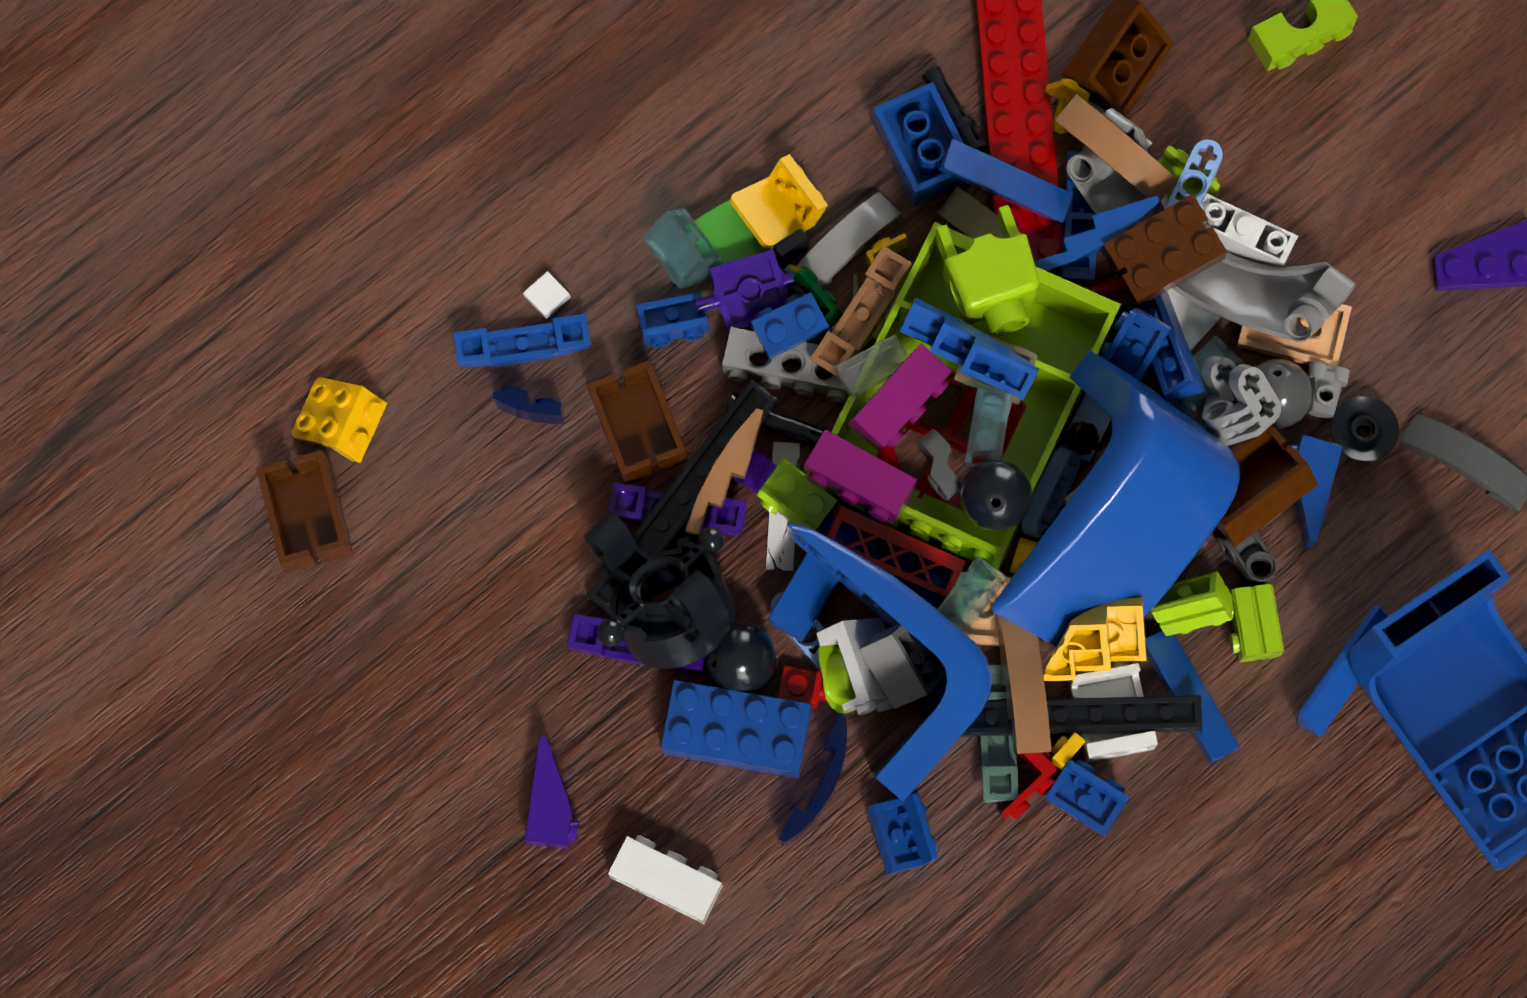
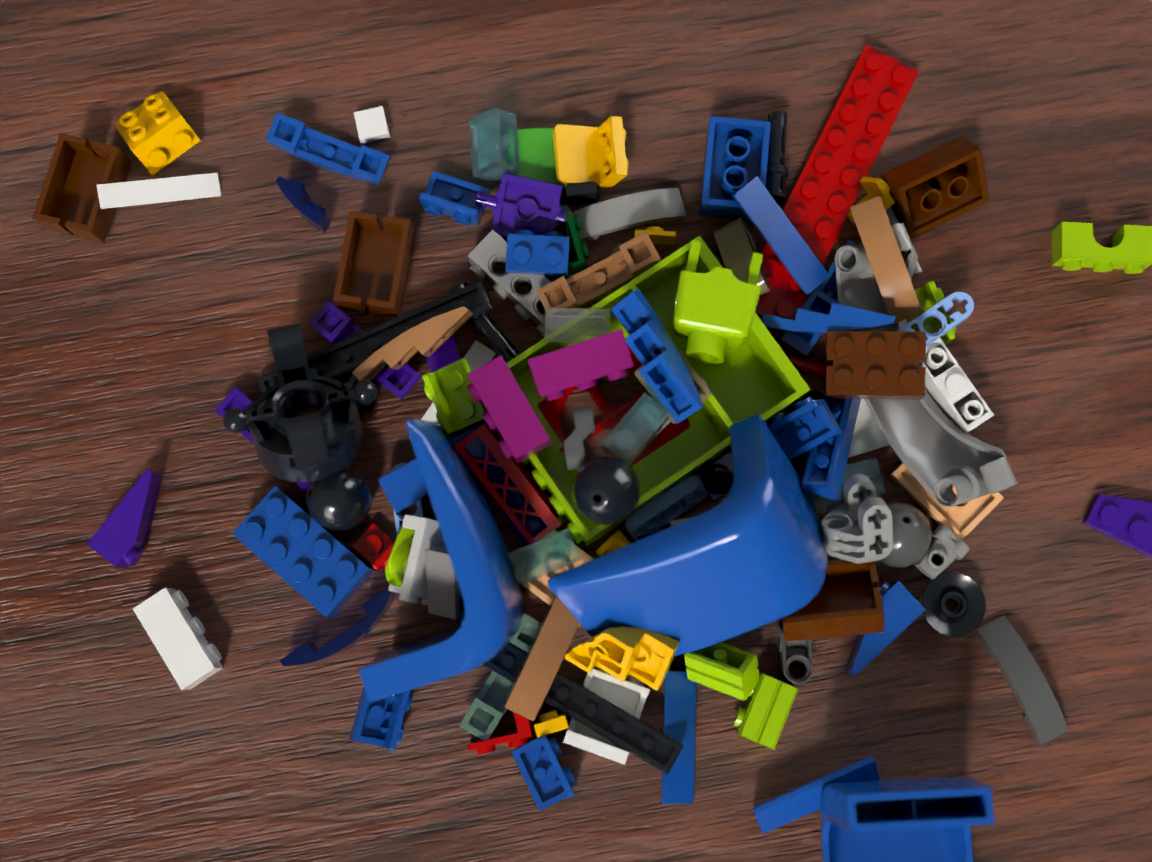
camera: 30 degrees right, 5 degrees up
none -> white sticker [96,173,222,209]

